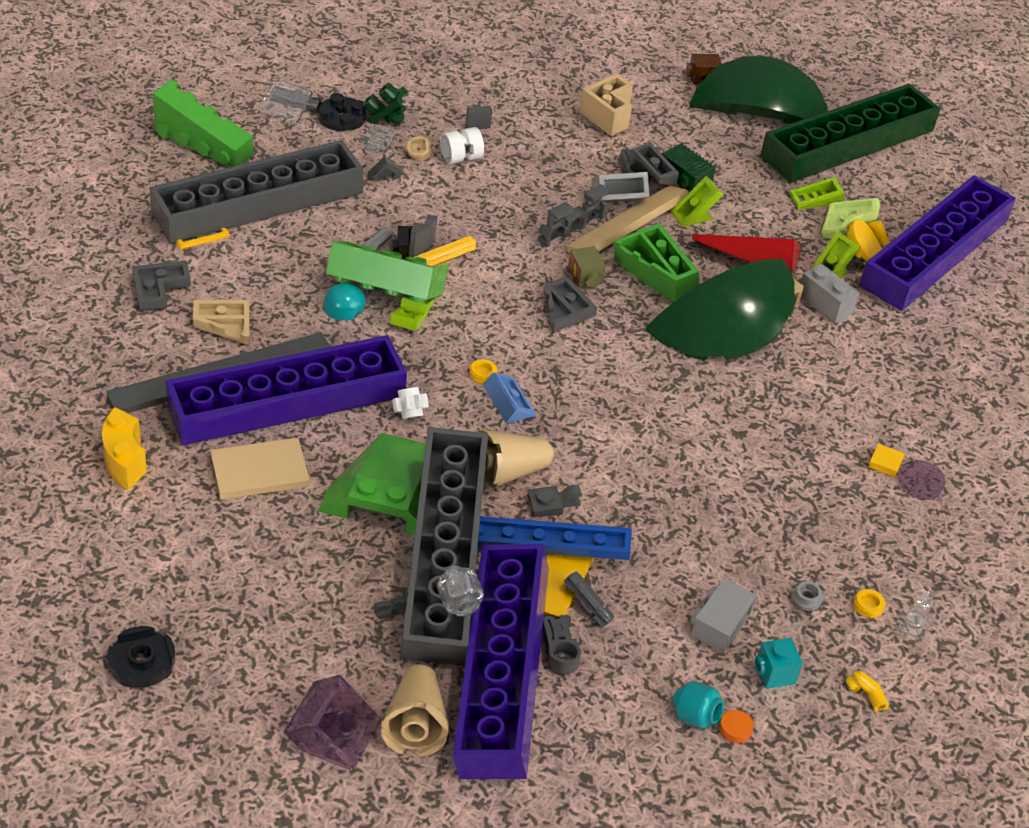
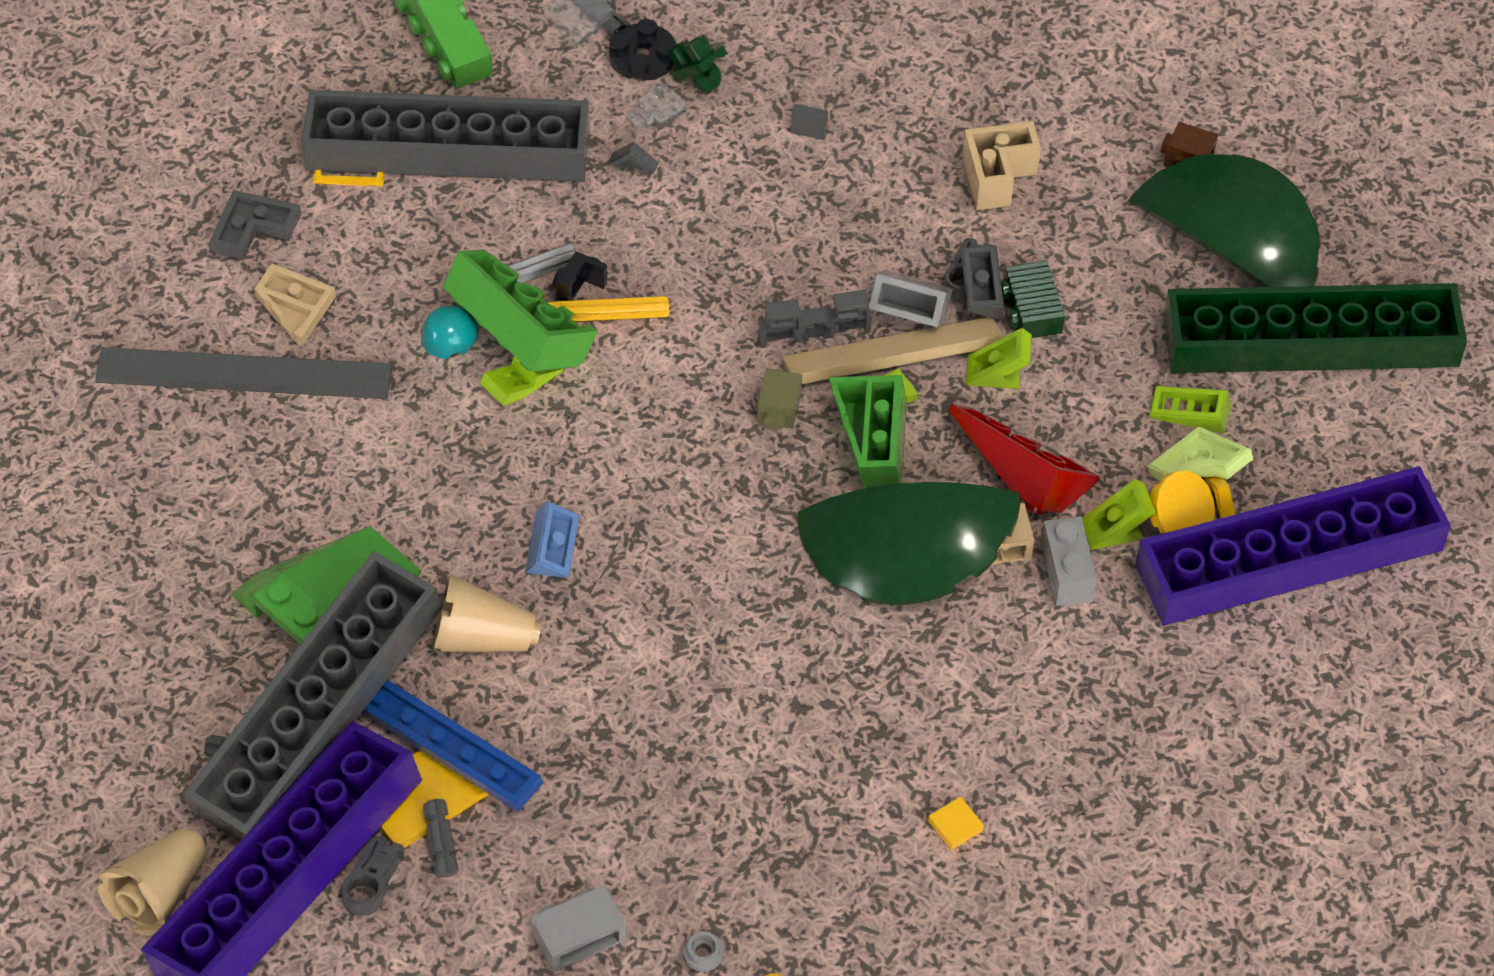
camera: 35 degrees right, 10 degrees up
yellow brick [102,407,147,490] -> none
dark purple brick [166,335,407,446] -> none
tan tile [210,438,310,499] -> none
clear purple slope [284,675,382,771] -> none
white gear [392,387,429,419] -> none
tan tile [406,136,432,161] -> none
dark grey slope [409,215,438,257] -> none
clear head [437,566,484,617] -> none
white wheel [440,127,484,165] -> none
yellow tile [469,359,497,384] -> none
dark grey plate [527,485,582,517] -> none
dark grey wing [544,276,597,332] -> none
piece [898,460,945,500] -> none

